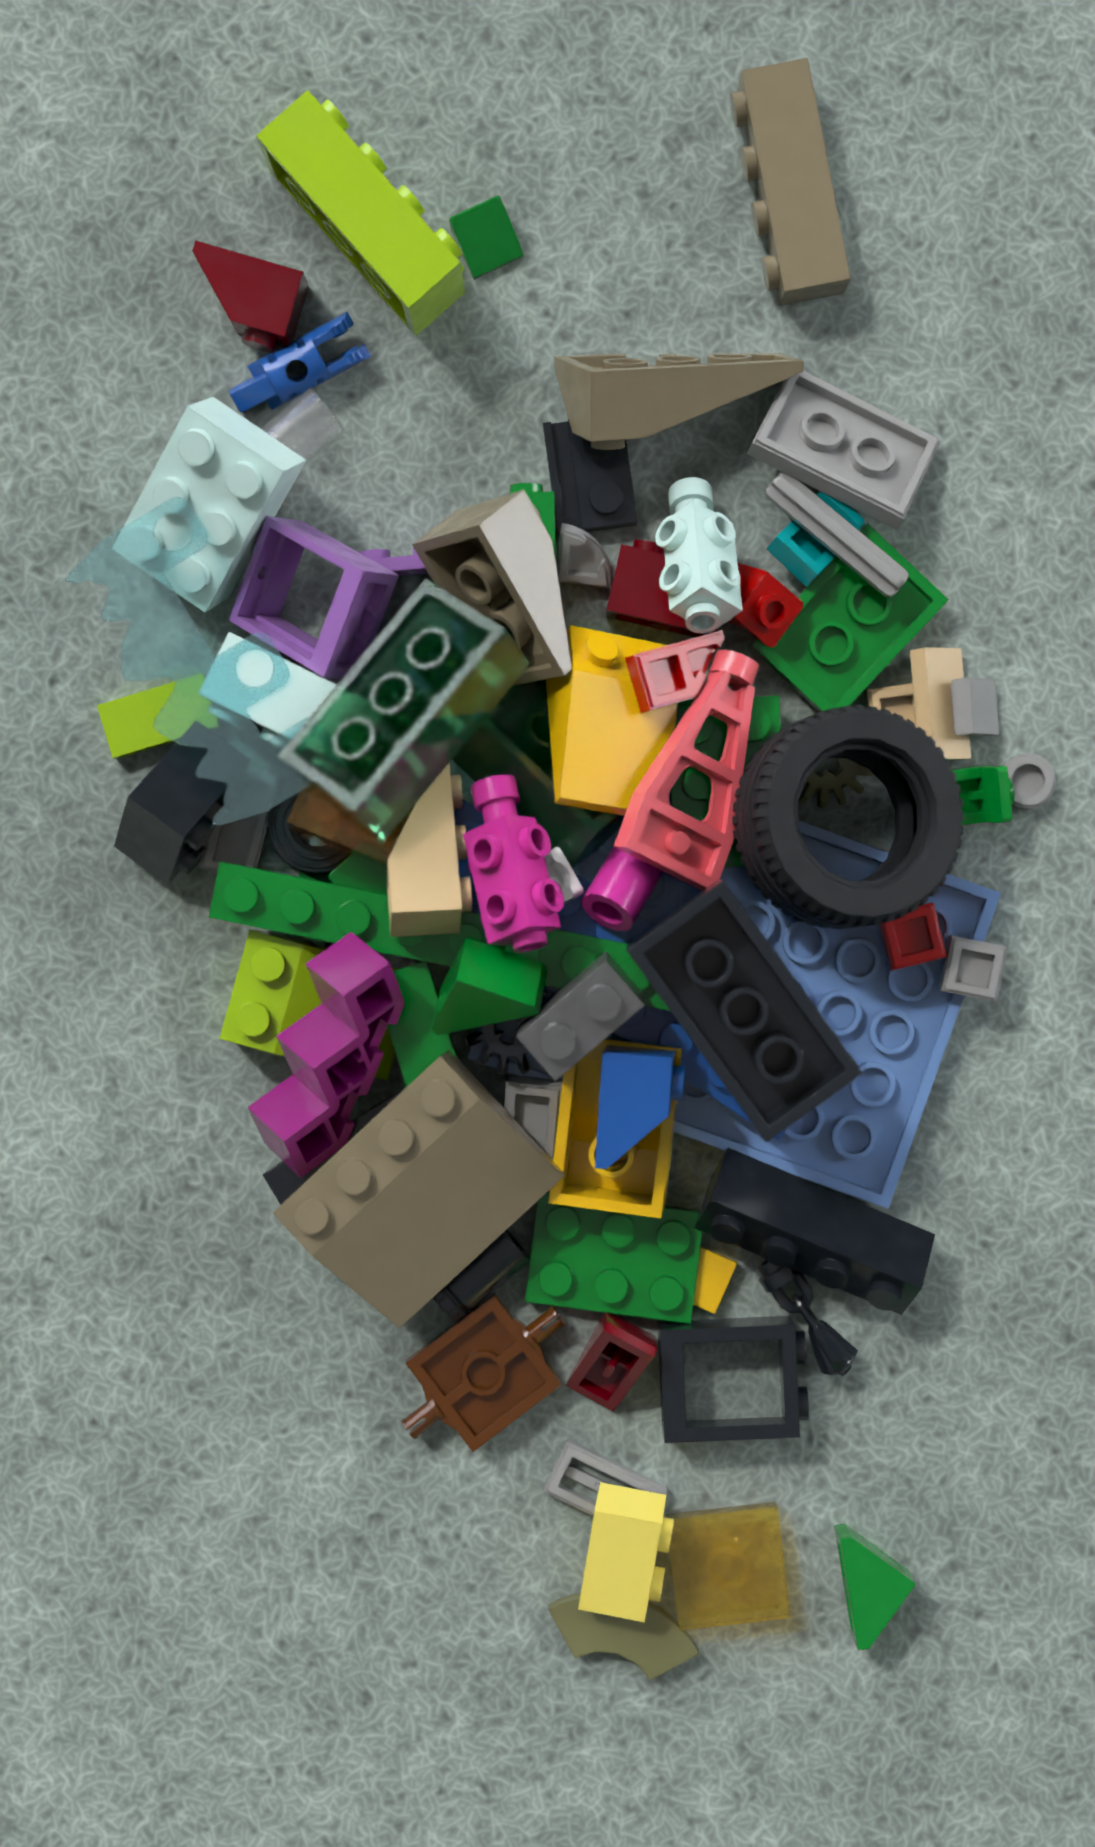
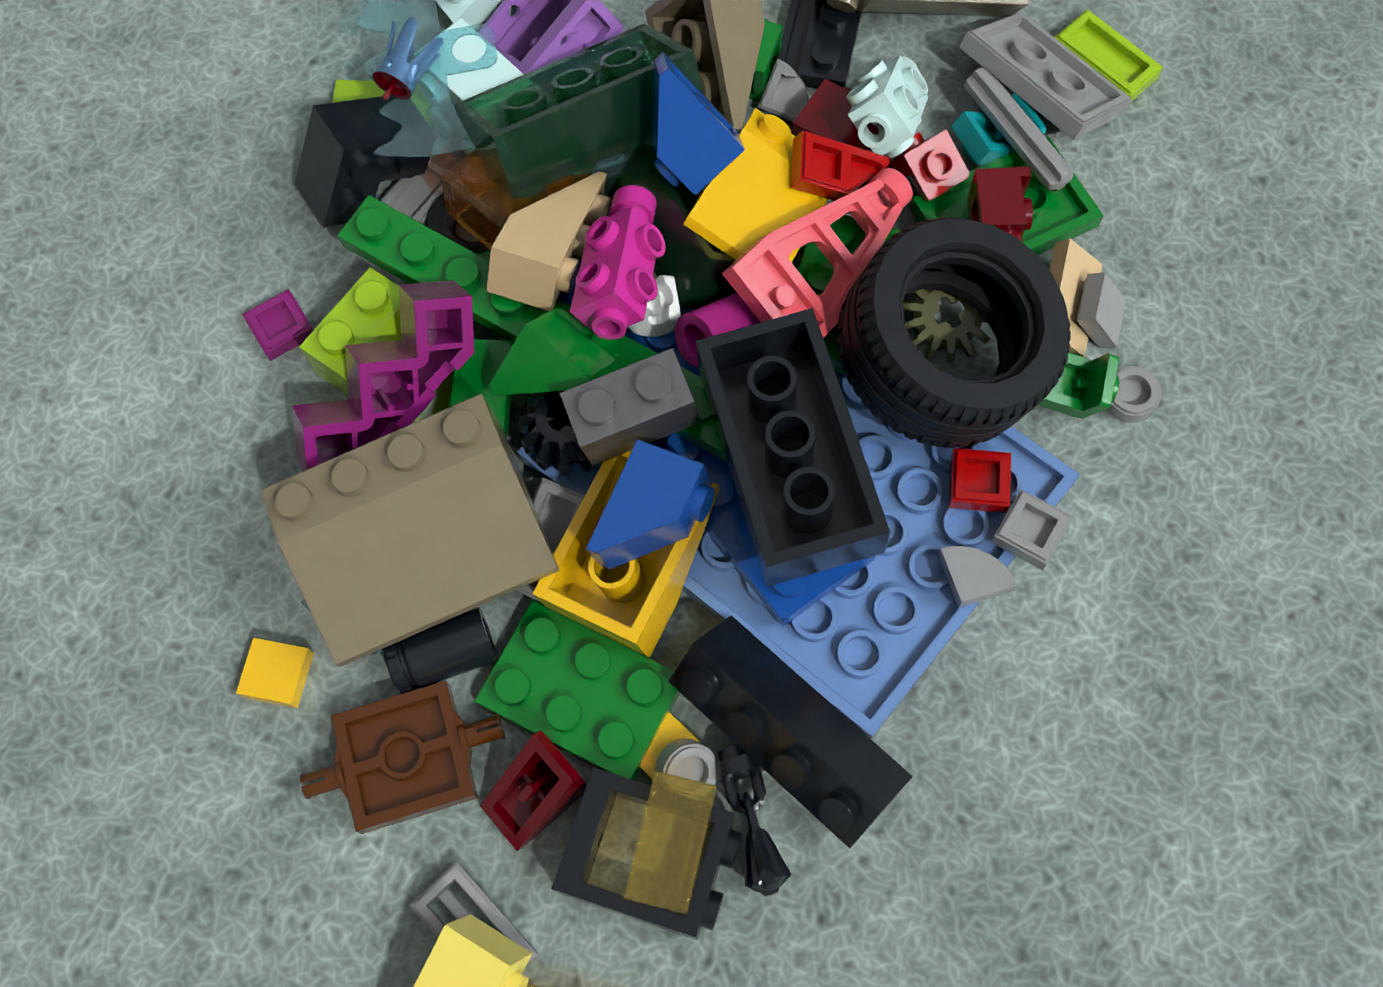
camera: 25 degrees right, 20 degrees down
none -> yellow tile [236,638,314,709]
none -> magenta tile [242,289,314,361]
none -> flat silver piece [372,17,443,100]
none -> clear yellow tile [624,771,717,915]
none -> blue slope [653,52,745,195]
none -> light grey tile [655,738,717,801]
none -> light grey tile [938,546,1017,608]
none -> dark red brick [967,166,1033,242]
none -> lime tile [1054,9,1164,101]

